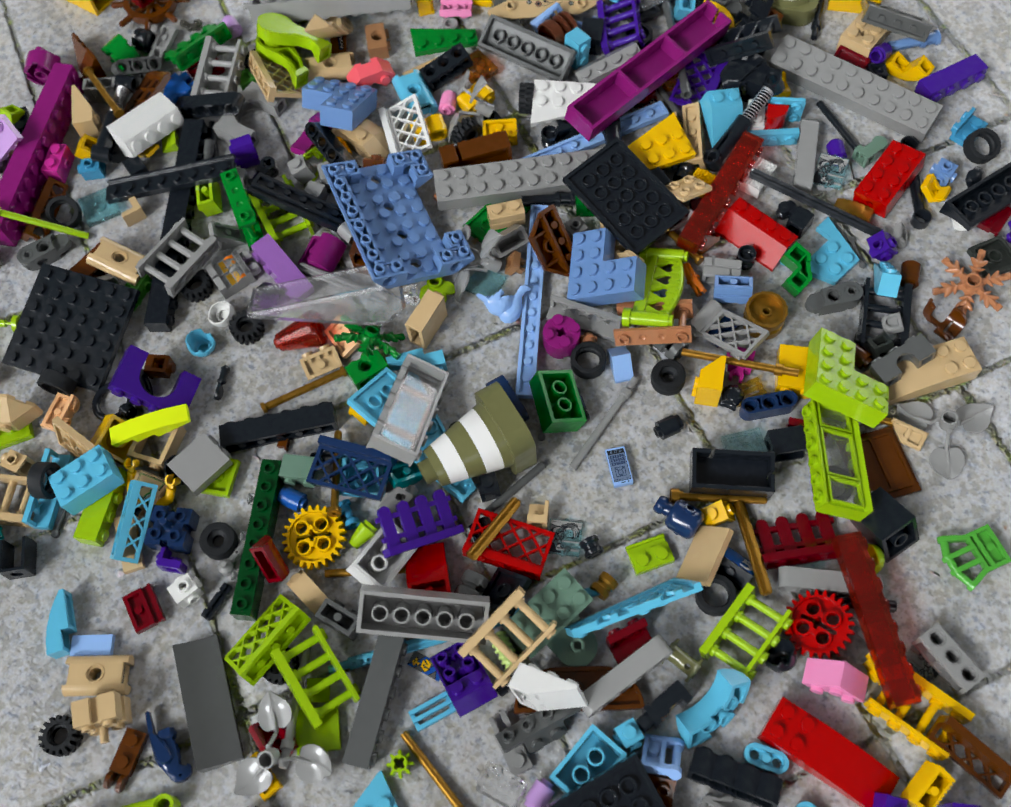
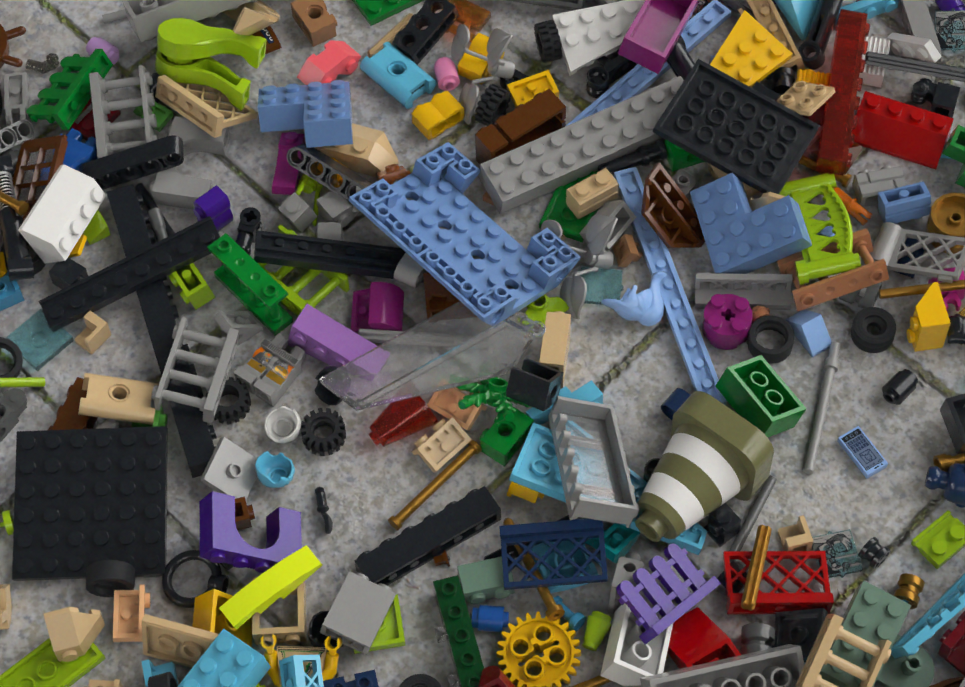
camera: 25 degrees left, 5 degrees down
tan piece [305,51,356,82] -> none
white fence [378,93,433,154] -> none
black wheel [736,245,757,270] -> none
none -> light grey plate [200,437,257,499]
none -> black piece [506,358,564,411]
none -> white plate [886,32,941,63]

